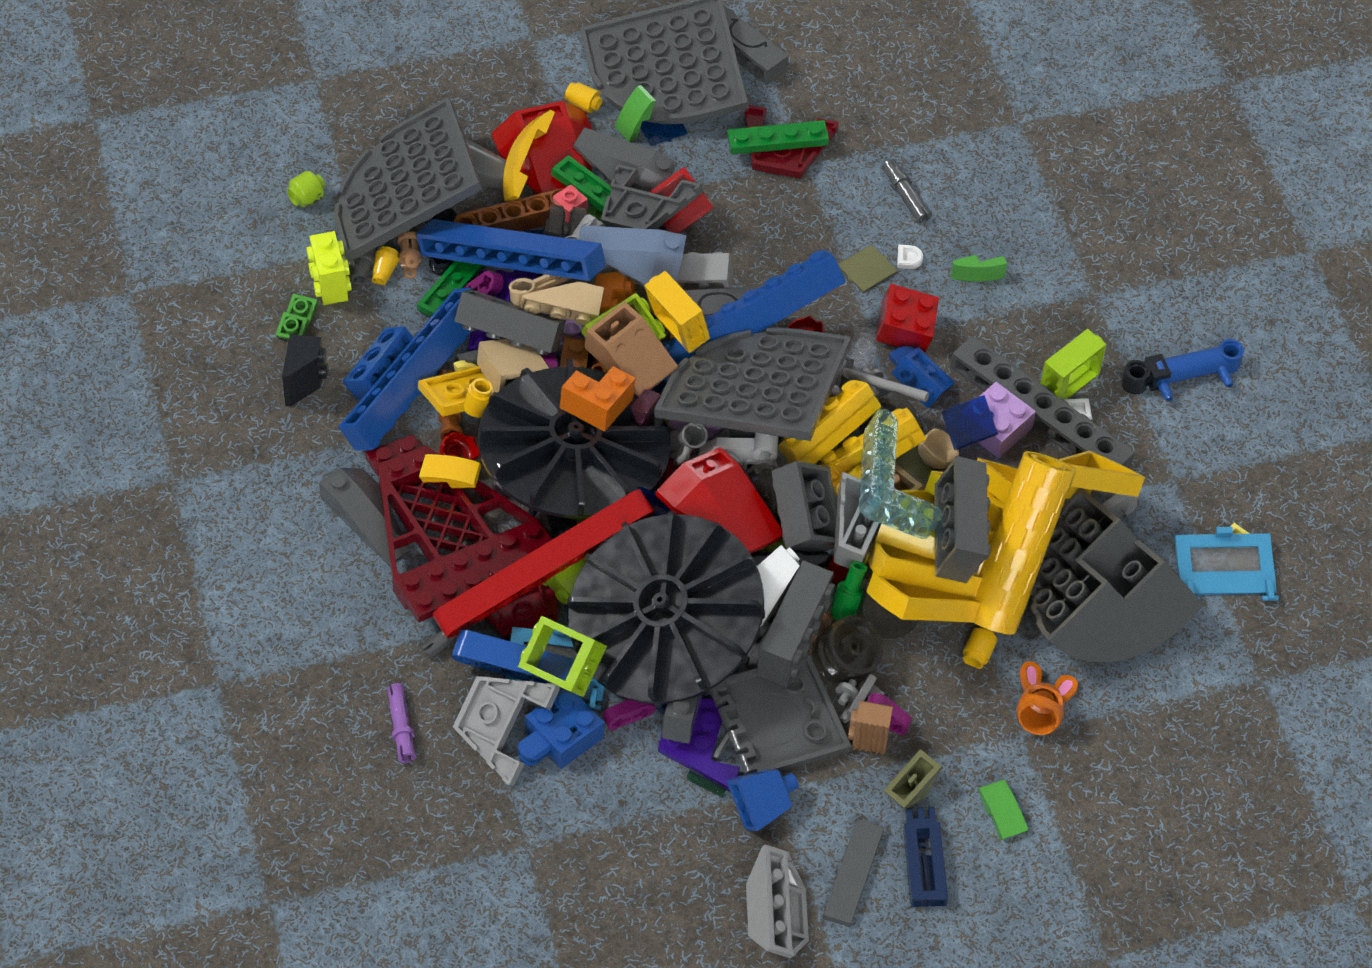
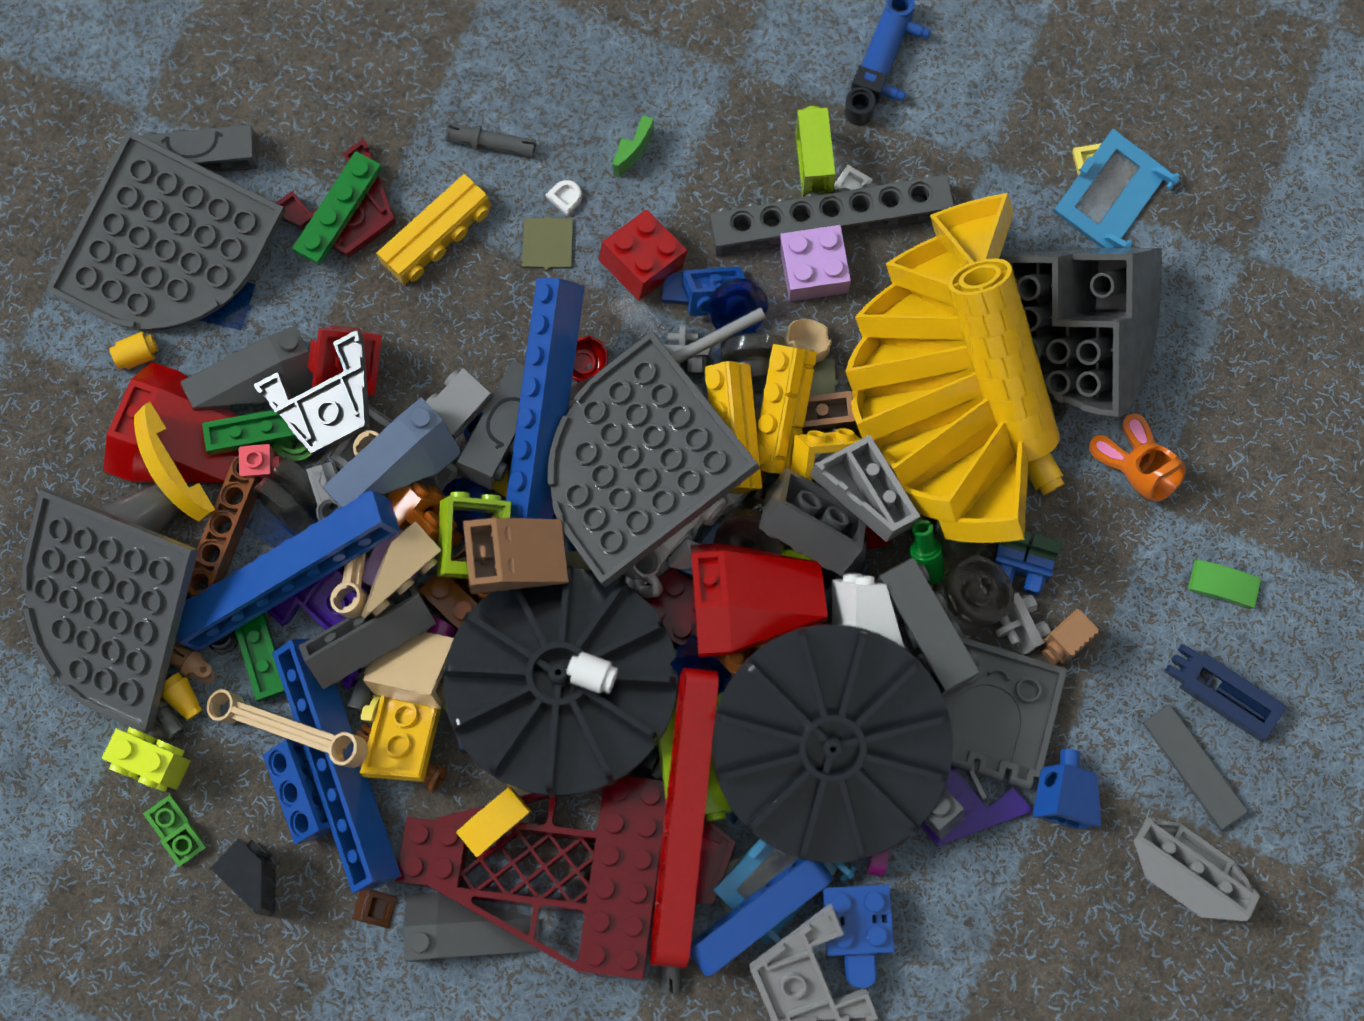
camera: 45 degrees left, 20 degrees up
lime head [287,171,326,208] -> none
red hair [439,432,480,462] -> none
yellow brick [463,378,494,418] -> none
magenta beam [465,271,504,297] -> none
lime window [518,616,607,697] -> none
orange brick [560,366,636,432] -> none
bright green slope [615,85,656,142] -> none
clear pink slope [631,389,660,426] -> none
yellow window [644,271,710,353] -> none
clear green piece [687,770,726,798] -> none
clear light blue beam [859,409,943,539] -> none
magenta beam [867,693,912,735] -> none
olive slope [883,749,942,809] -> none
dark grey brick [935,456,991,583] -> none
clear blue piece [941,395,998,450] -> none
none -> tan piece [207,689,368,768]
none -> reddish brown slope [352,890,398,929]
none -> yellow brick [376,174,491,286]
none -> white brick [567,651,618,693]
none -> clear blue tile [707,278,768,338]
none -> blue hips [992,531,1062,596]

